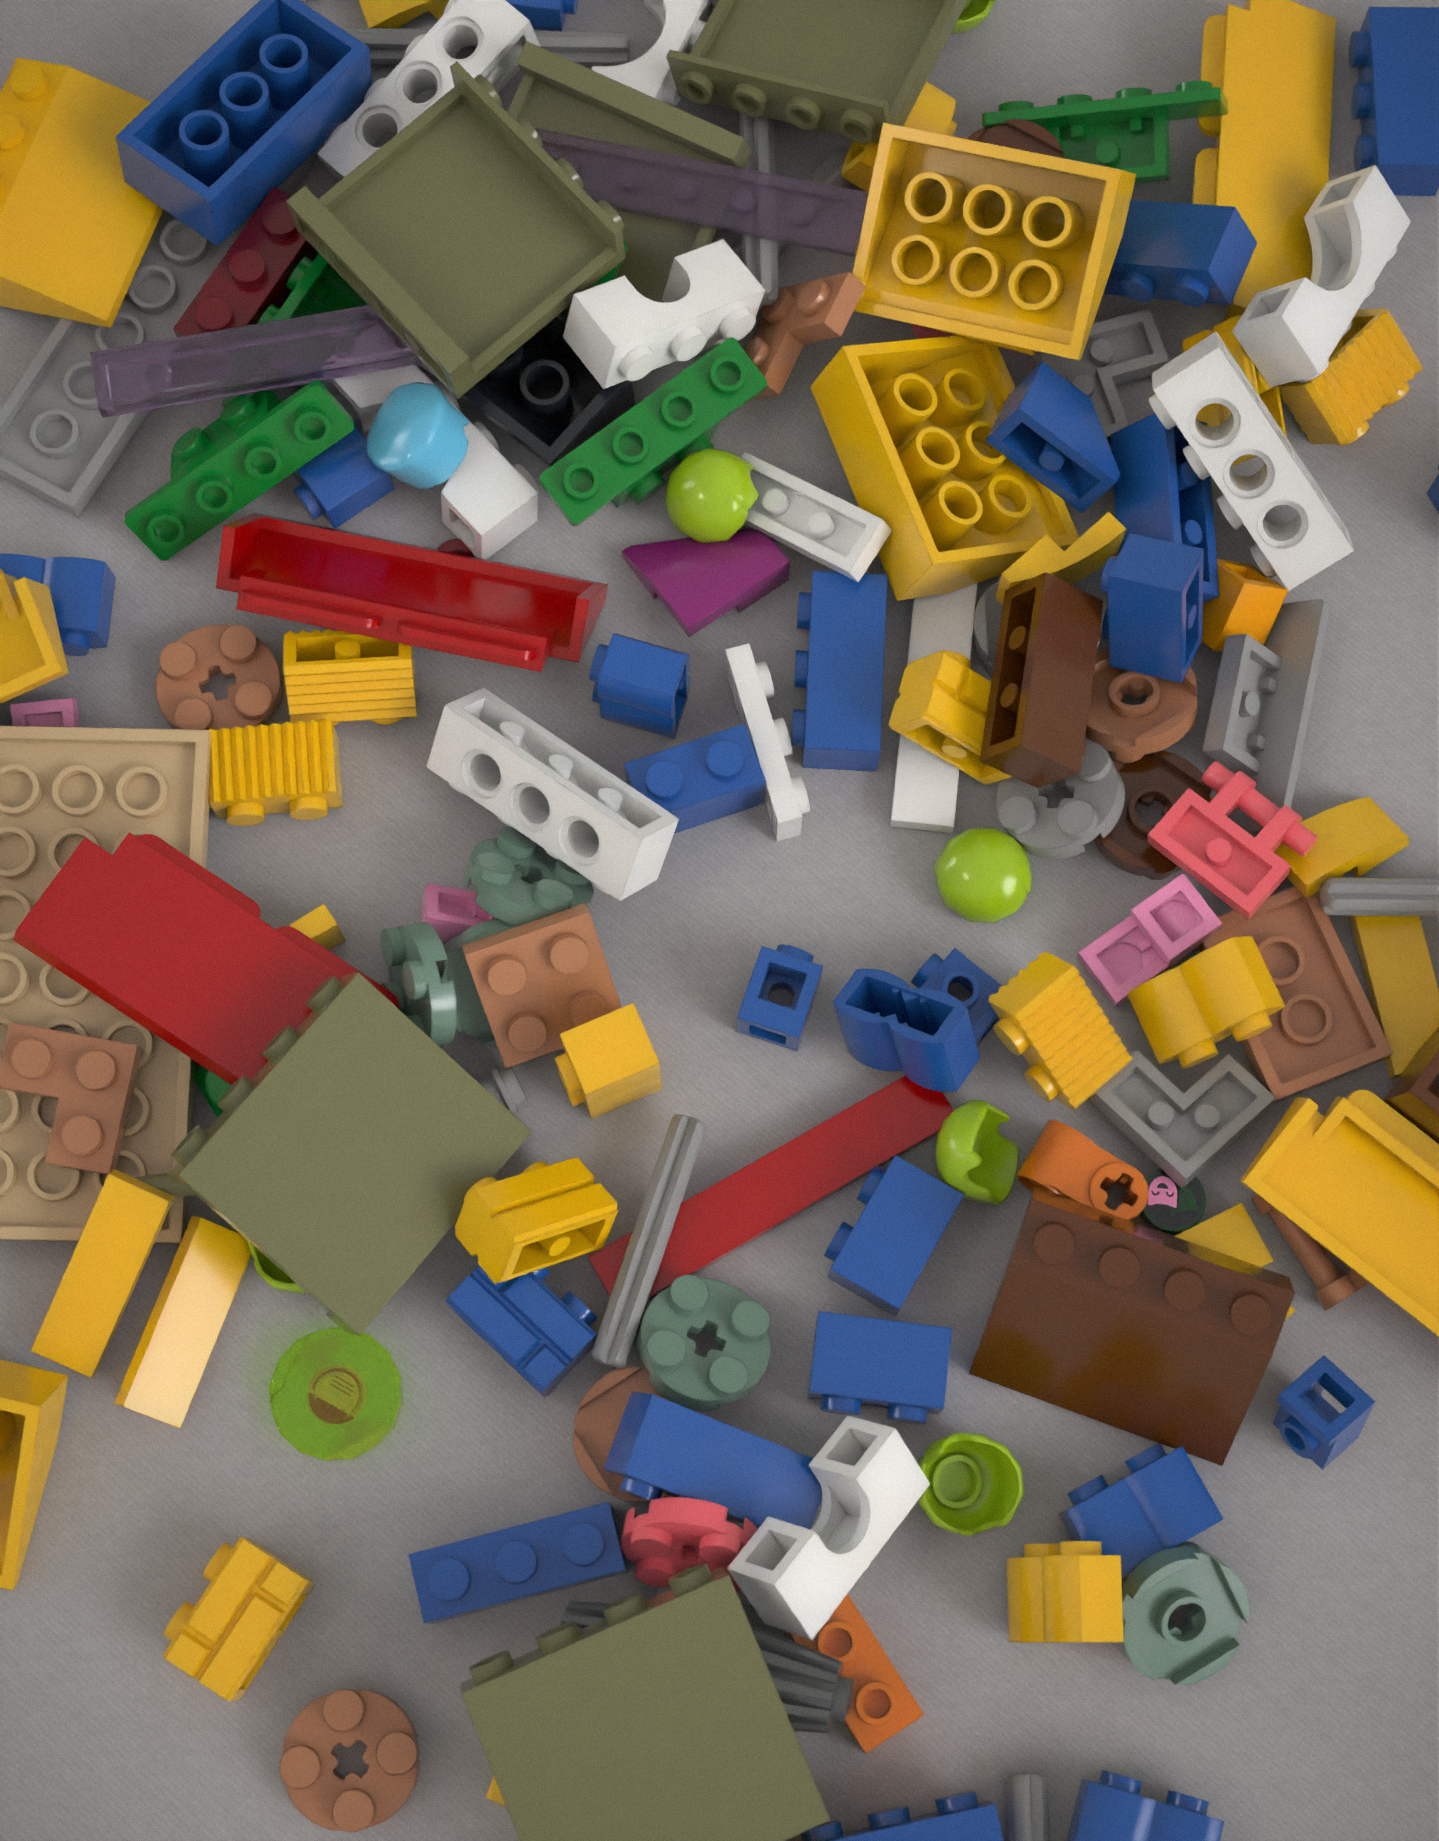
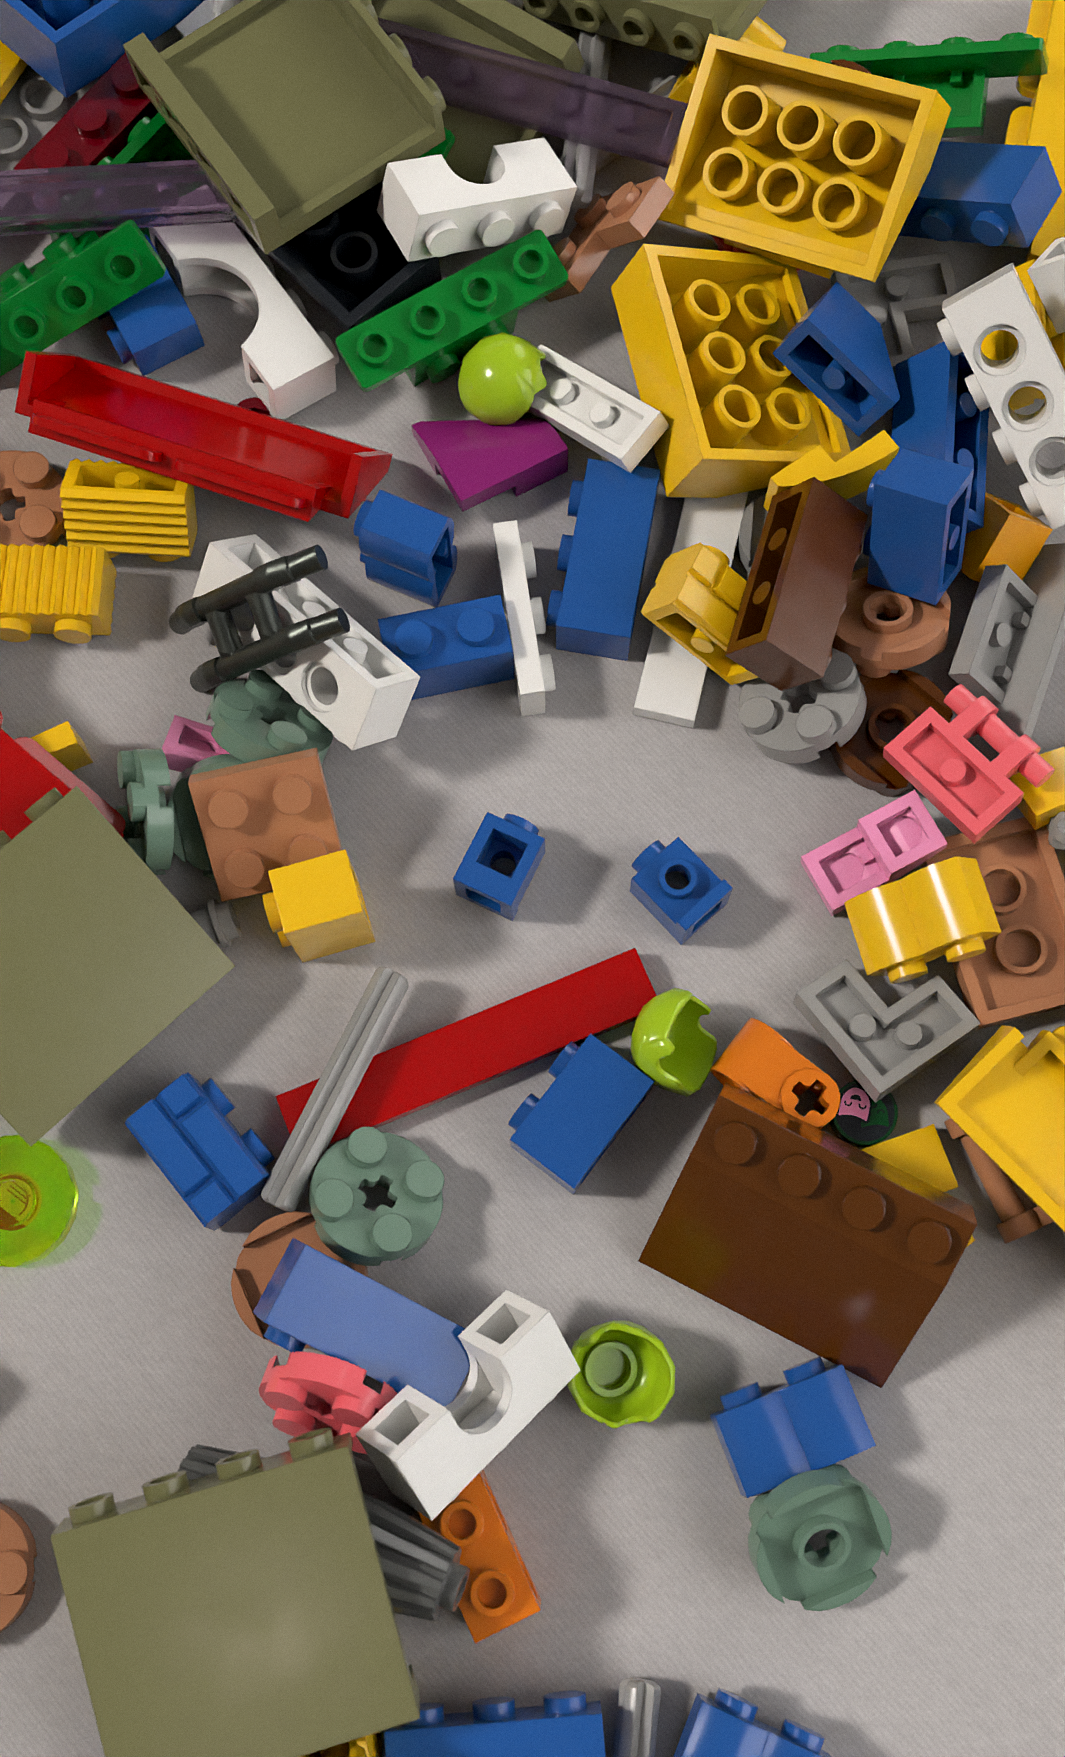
camera: 10 degrees right, 0 degrees up
medium azure hair [367,382,469,489] -> none
blue brick [408,1502,628,1624] -> none
yellow brick [455,1157,618,1284] -> none
blue brick [807,1311,952,1424] -> none
blue brick [833,969,980,1092] -> none
lime hair [933,828,1032,923] -> none
yellow brick [988,952,1133,1110] -> none
yellow brick [1007,1541,1124,1643] -> none
blue brick [1273,1355,1375,1470] -> none
none -> pearl dark grey piece [169,544,350,693]

